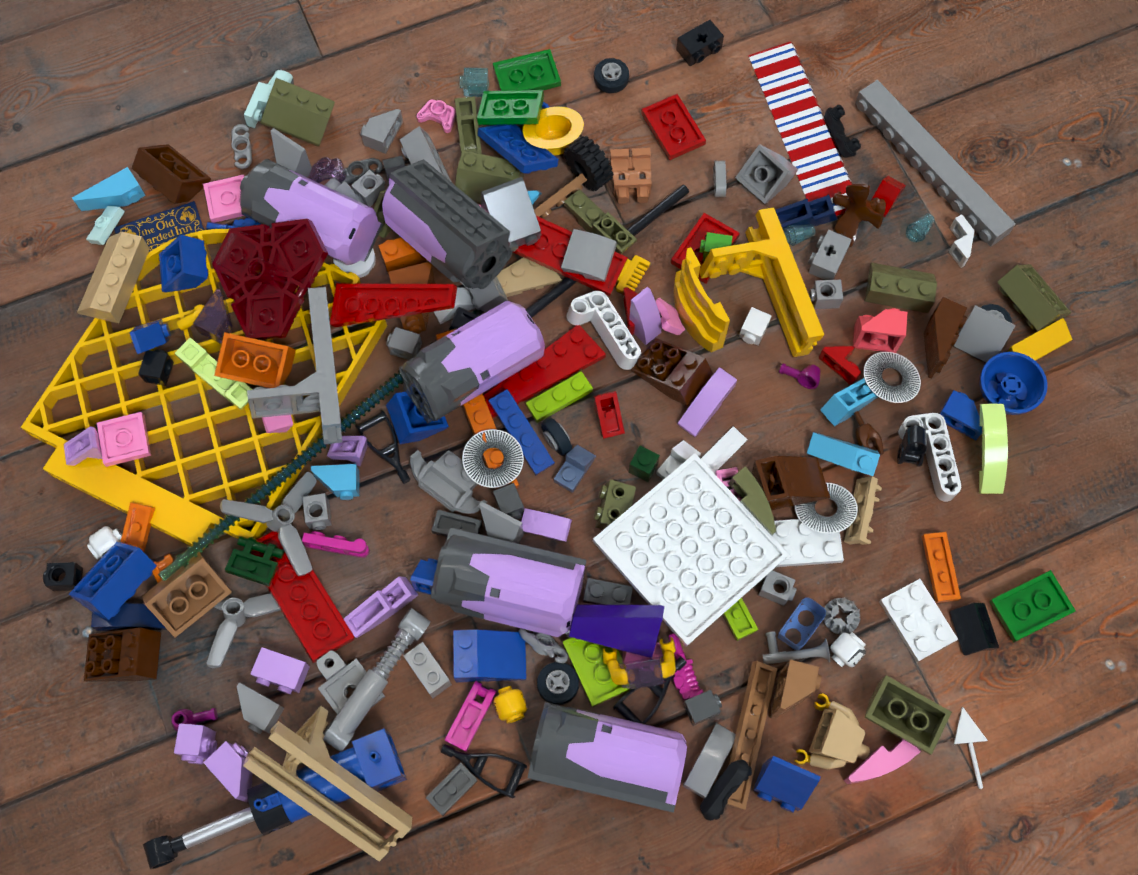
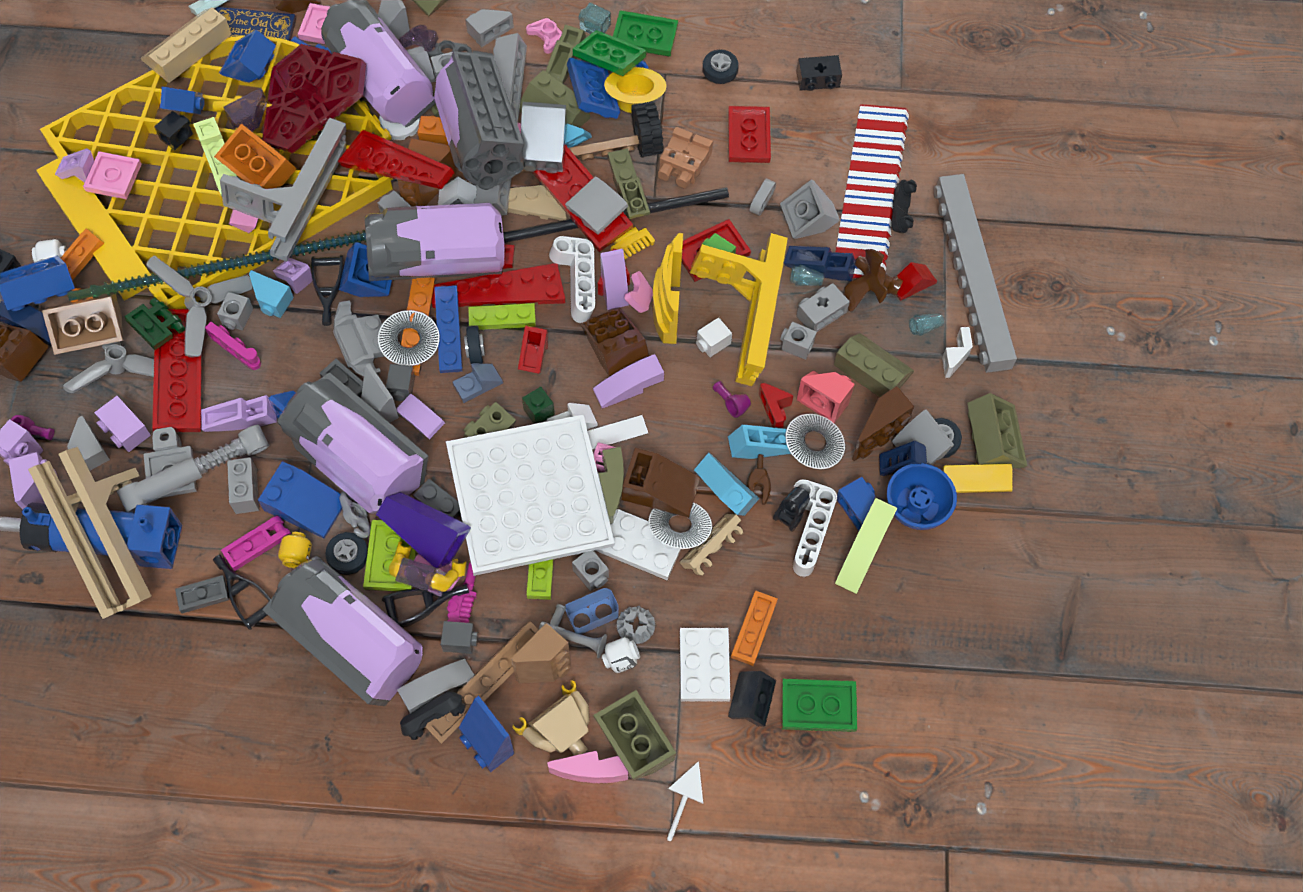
camera: 25 degrees right, 5 degrees down
none -> dark blue slope [879,440,927,476]

